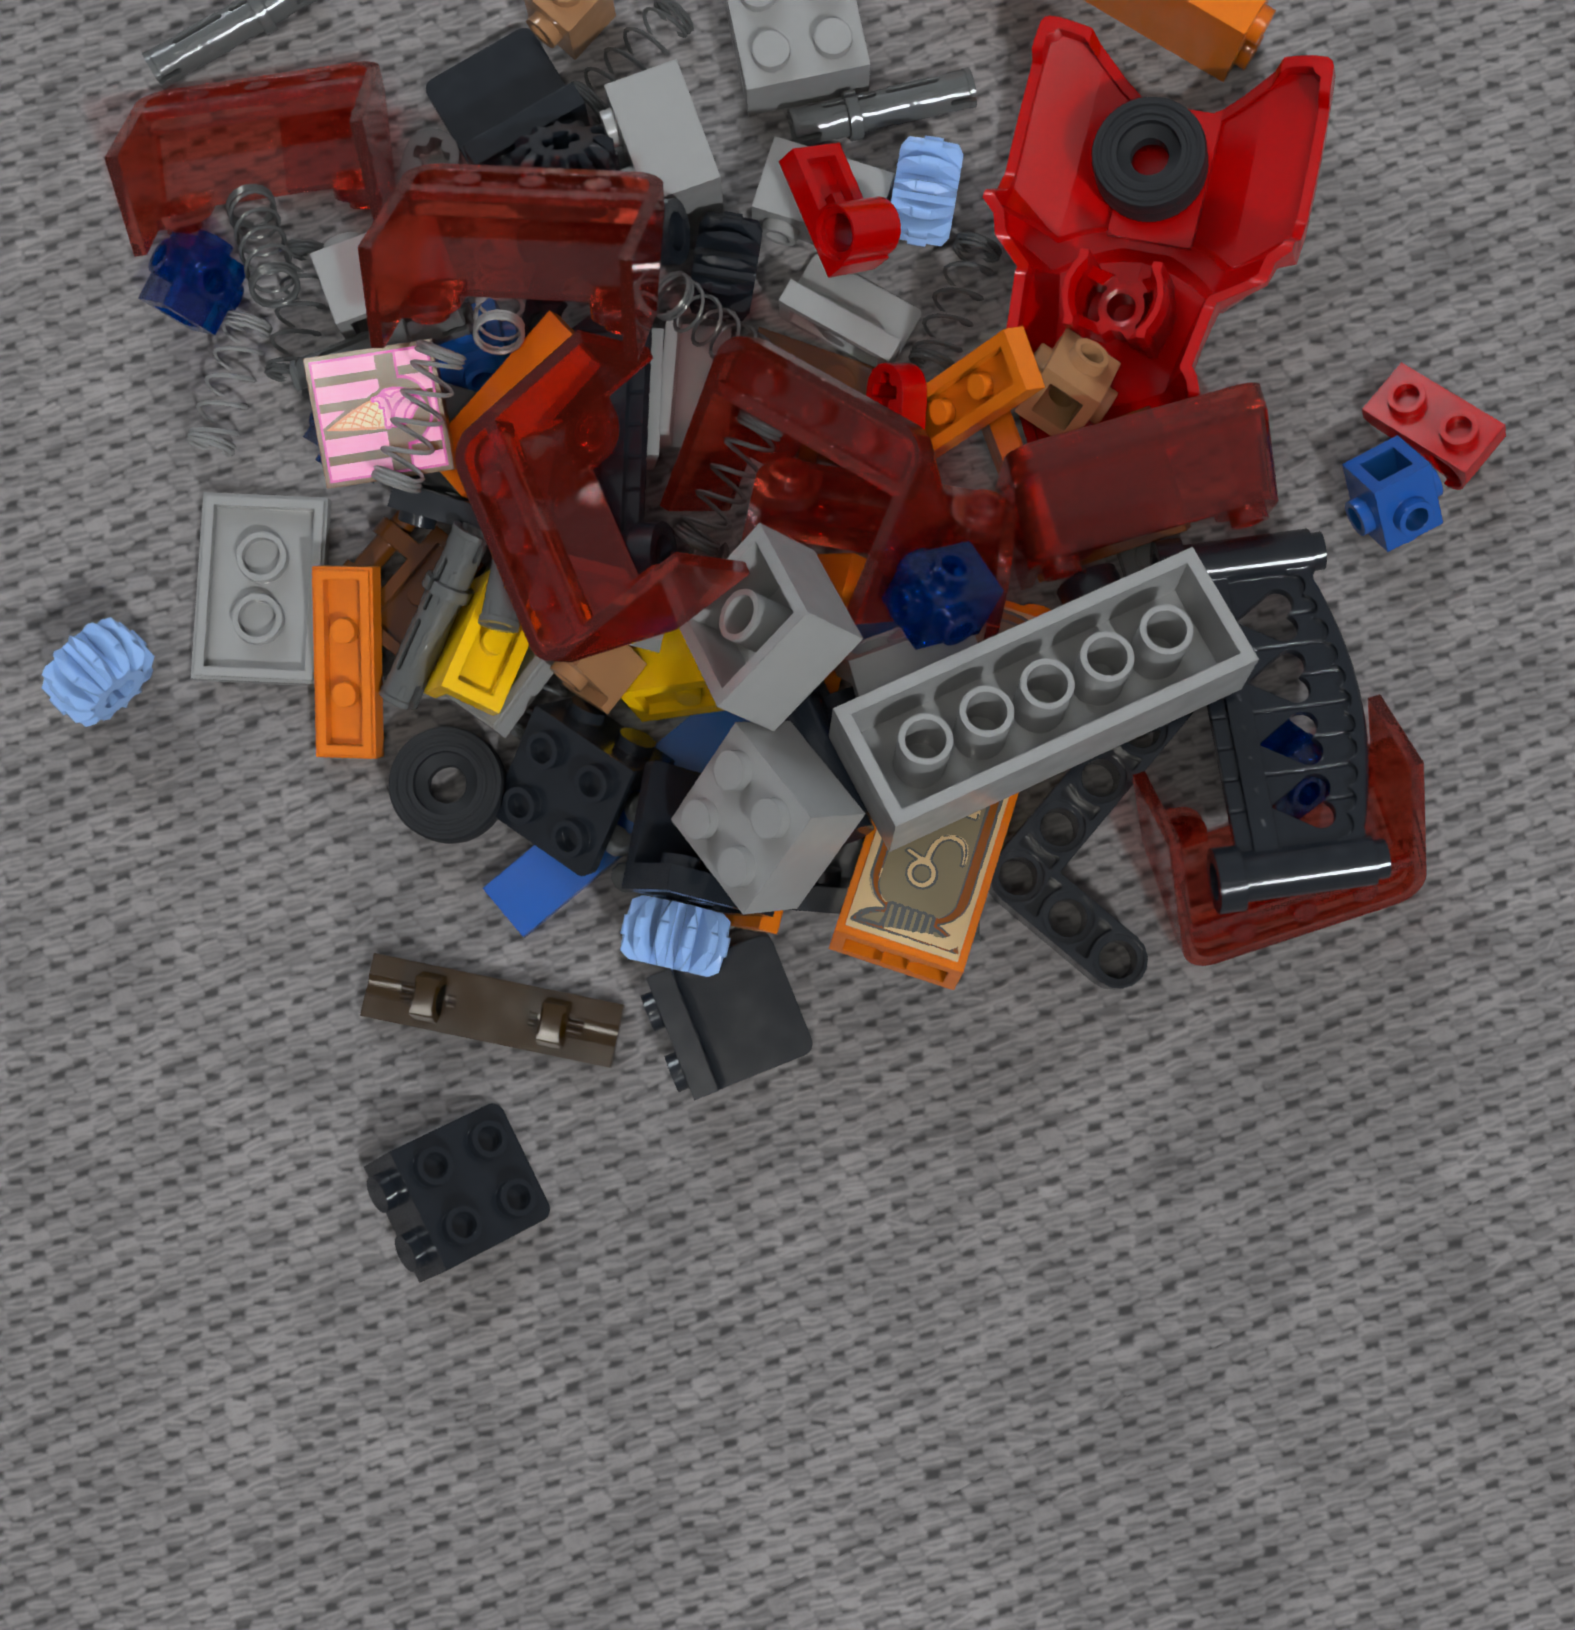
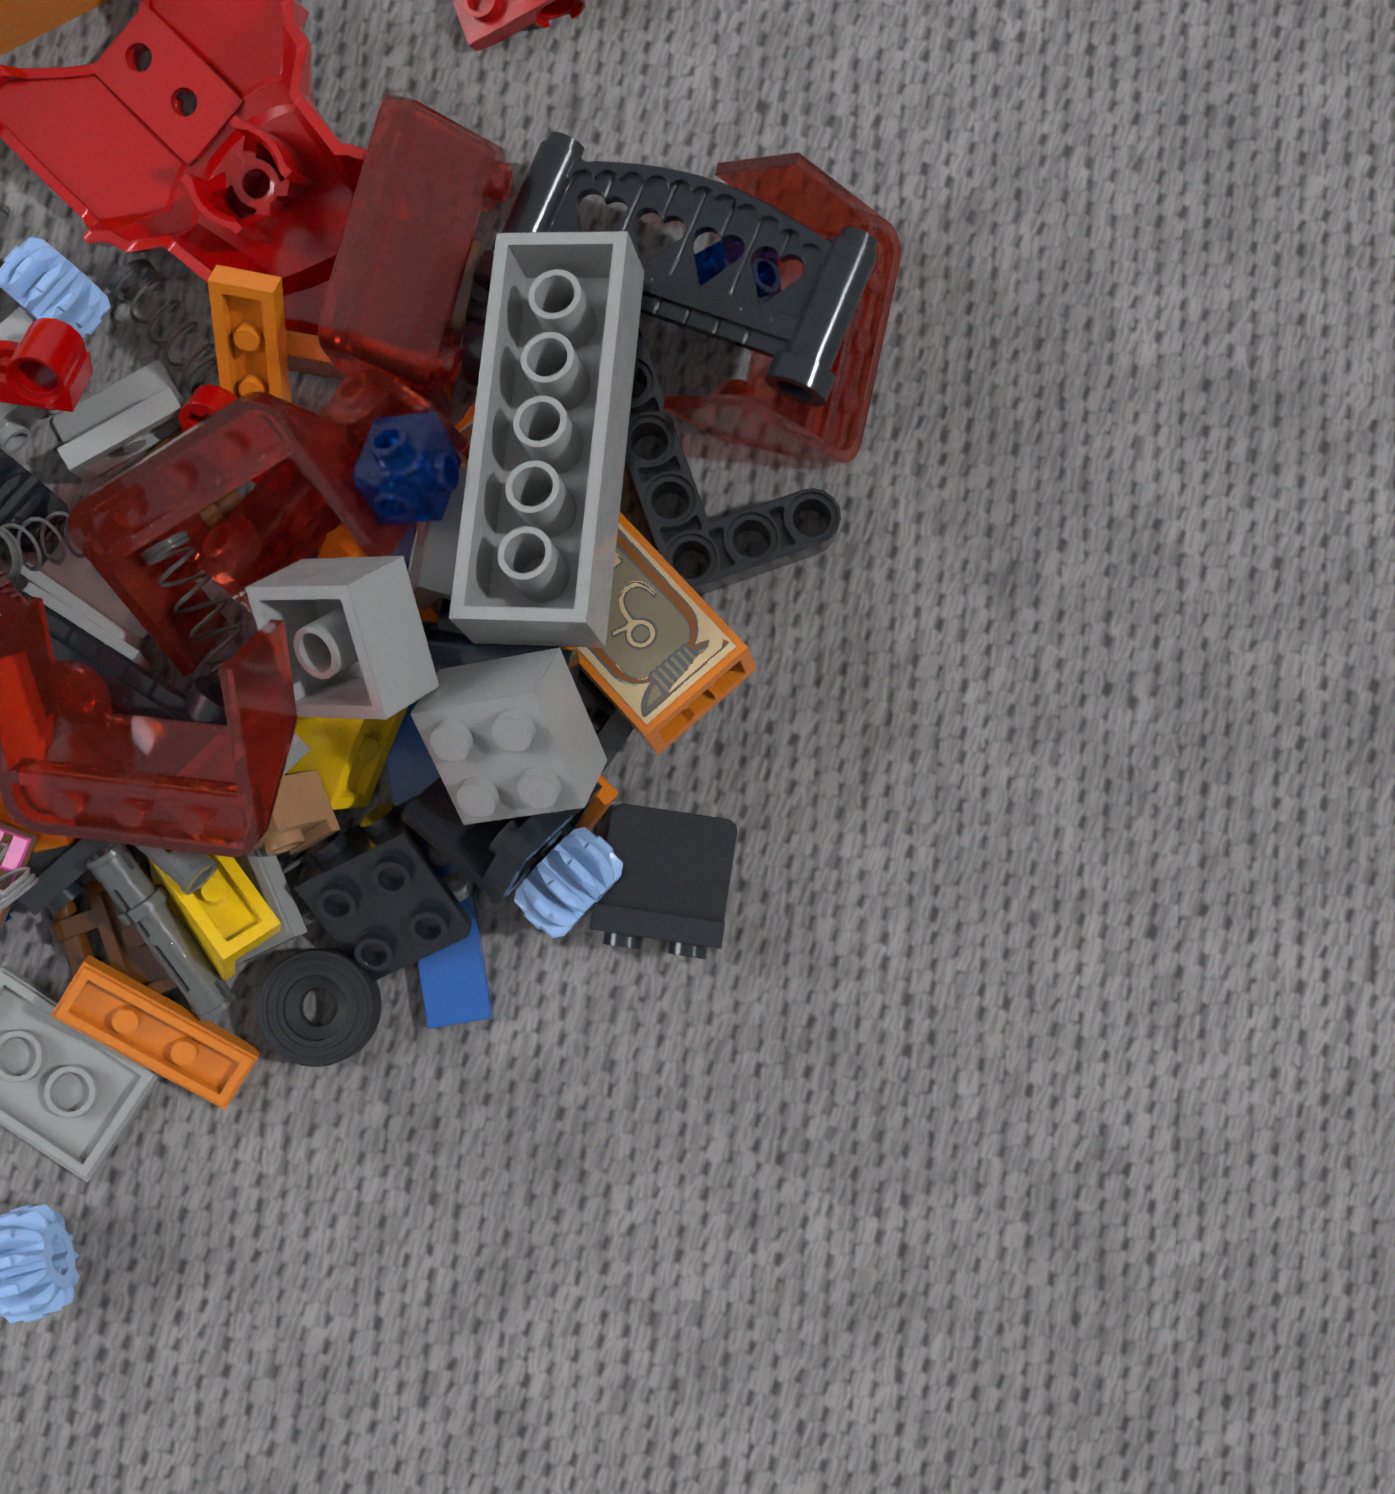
camera: 65 degrees left, 0 degrees up
dark brown hinge [360,953,625,1068] -> none
black bracket [364,1103,550,1283] -> none
medium nougat brick [1014,328,1121,447] -> none
black tyre [1092,97,1209,222] -> none
blue brick [1342,435,1443,552] -> none

